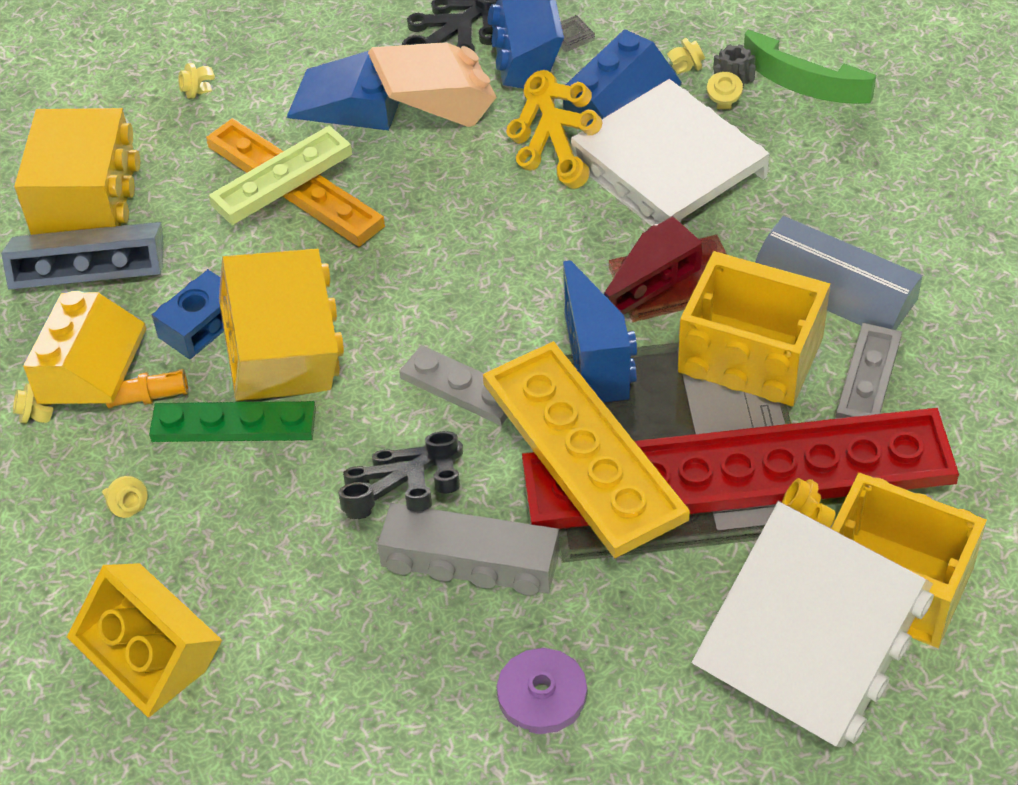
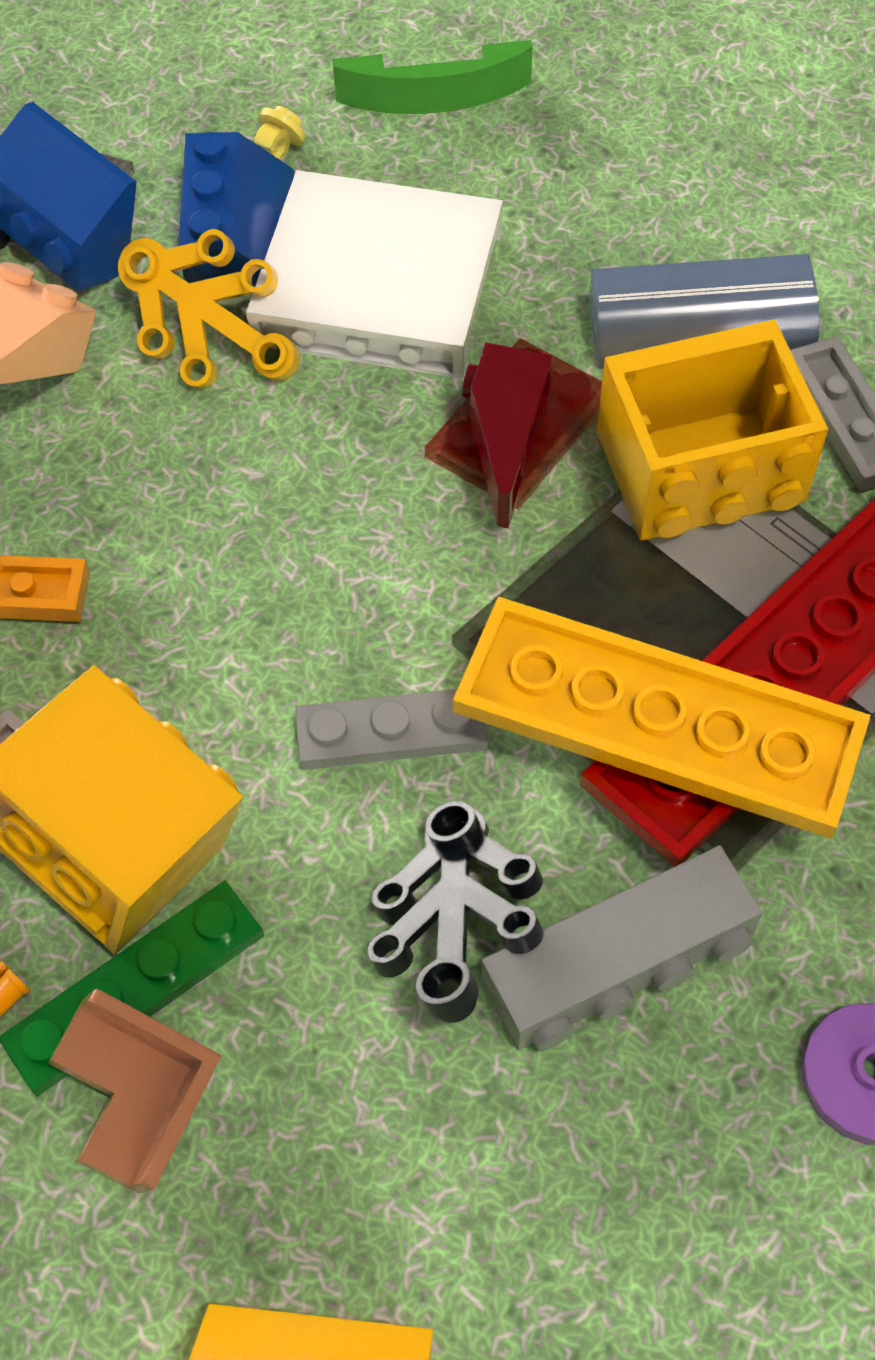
camera: 40 degrees left, 10 degrees up
light yellow plate [102,476,148,518] -> none
blue slope [563,260,637,402] -> none
light yellow plate [707,72,743,109] -> none
dark grey gear [713,44,756,88] -> none
none -> nougat panel [48,989,222,1194]

